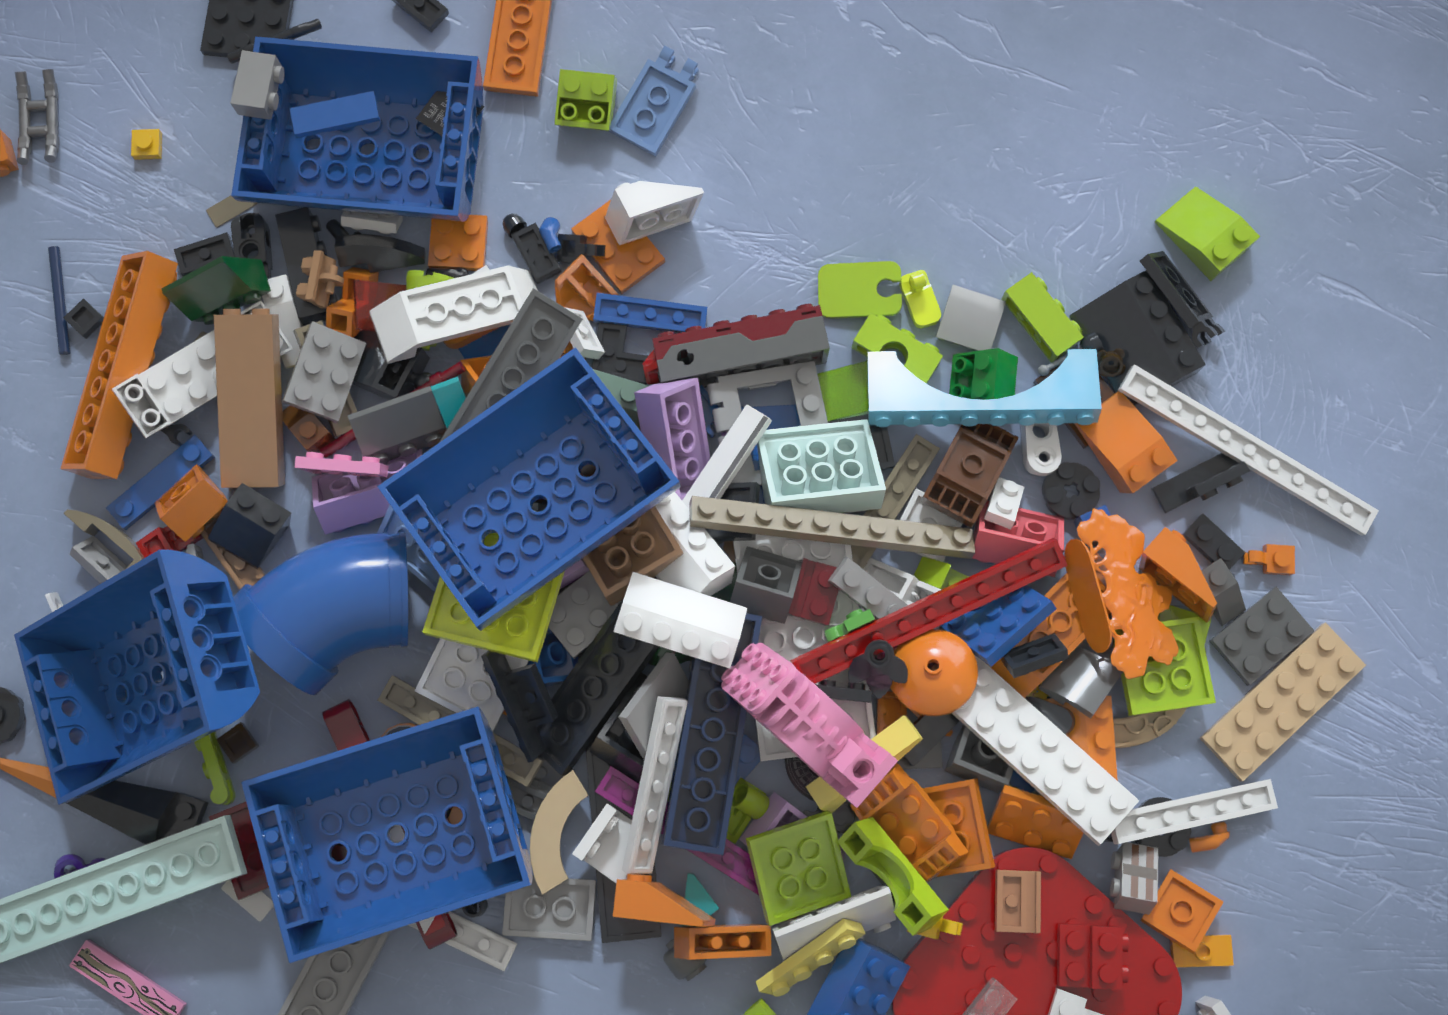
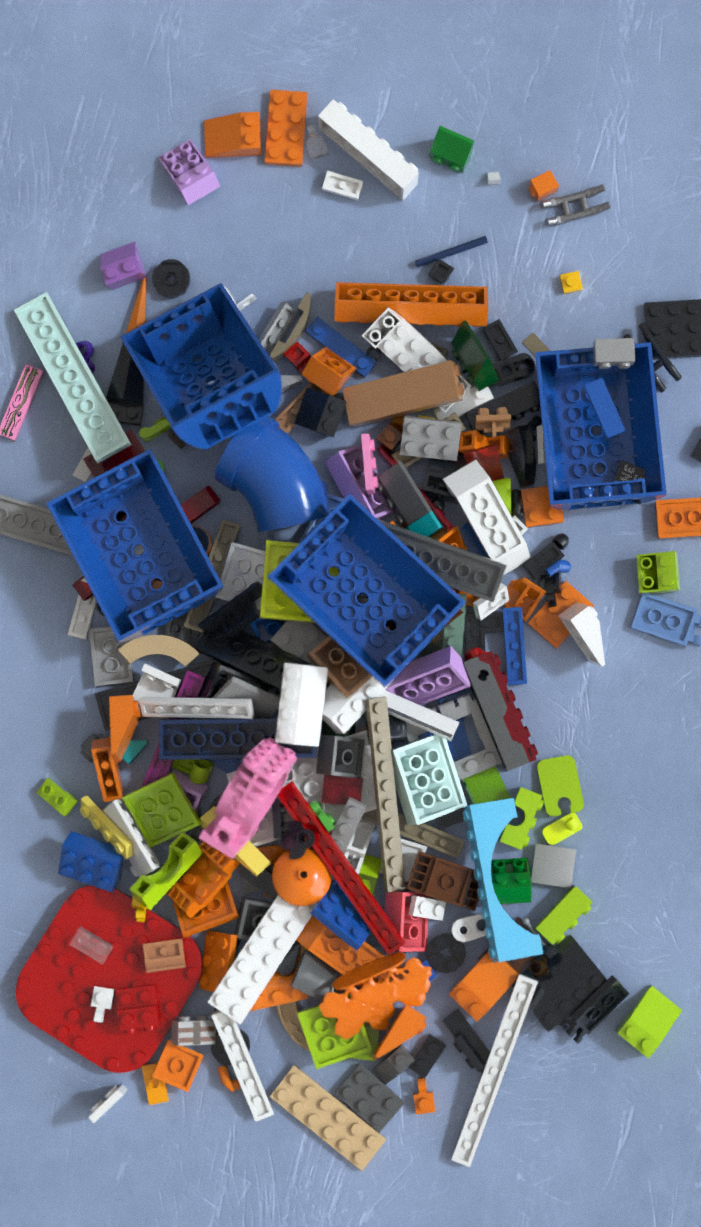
camera: 85 degrees right, 5 degrees up
black plate [1001,633,1069,678] -> none

